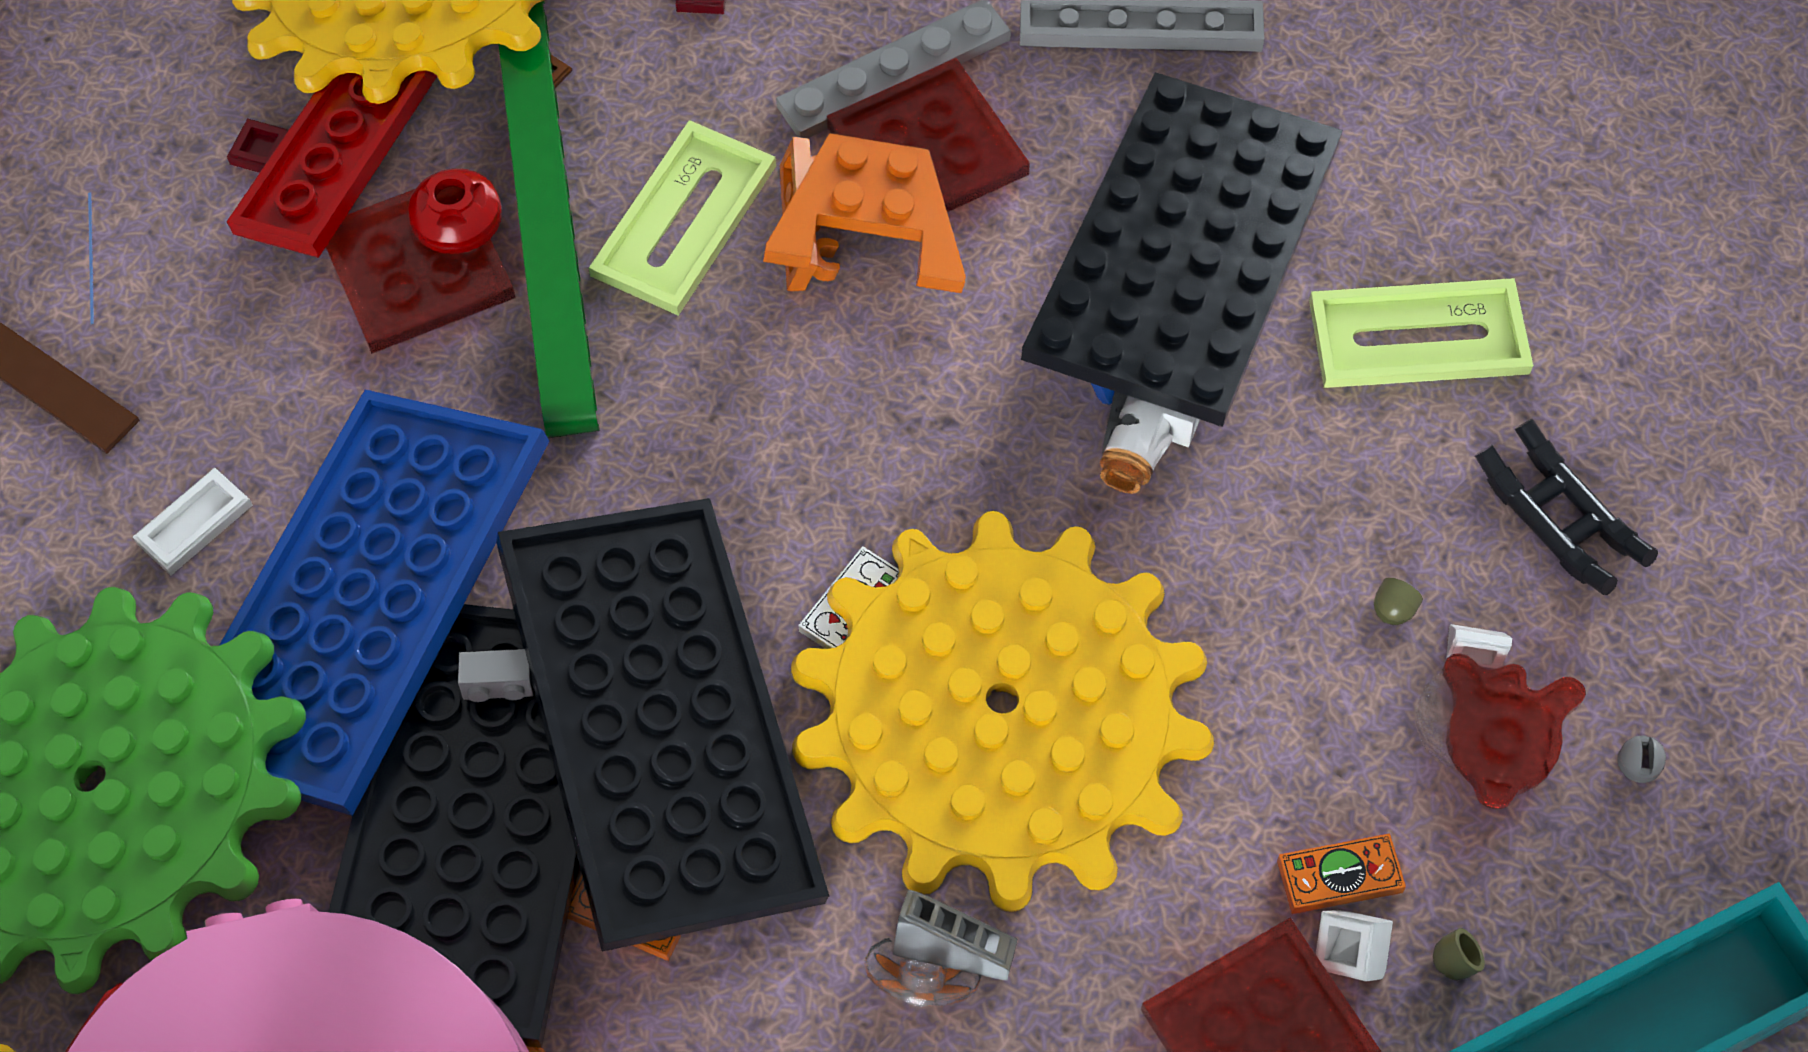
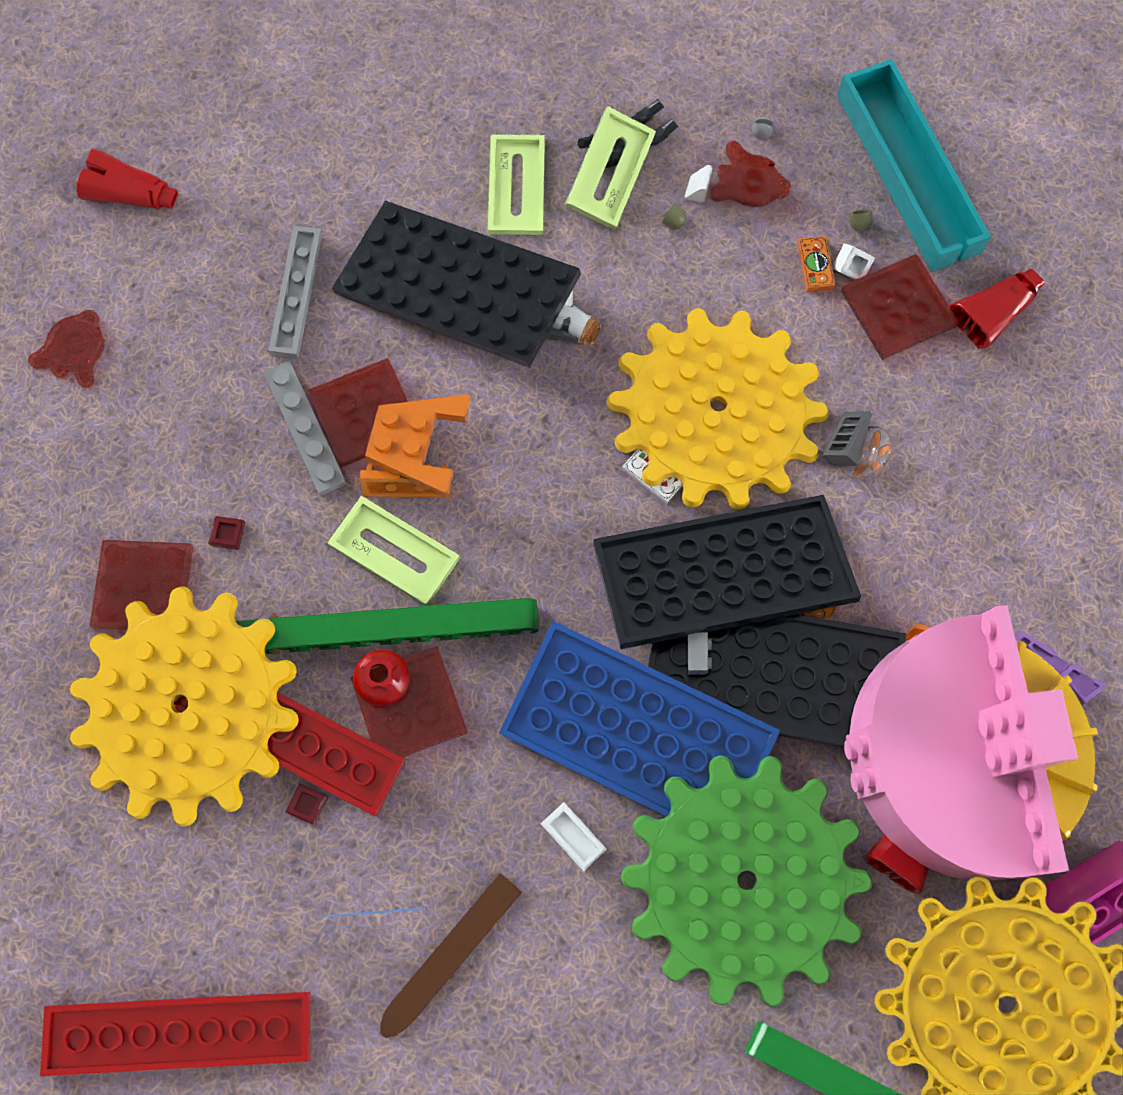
camera: 85 degrees left, 10 degrees up
none -> yellowish green piece [564,106,656,229]

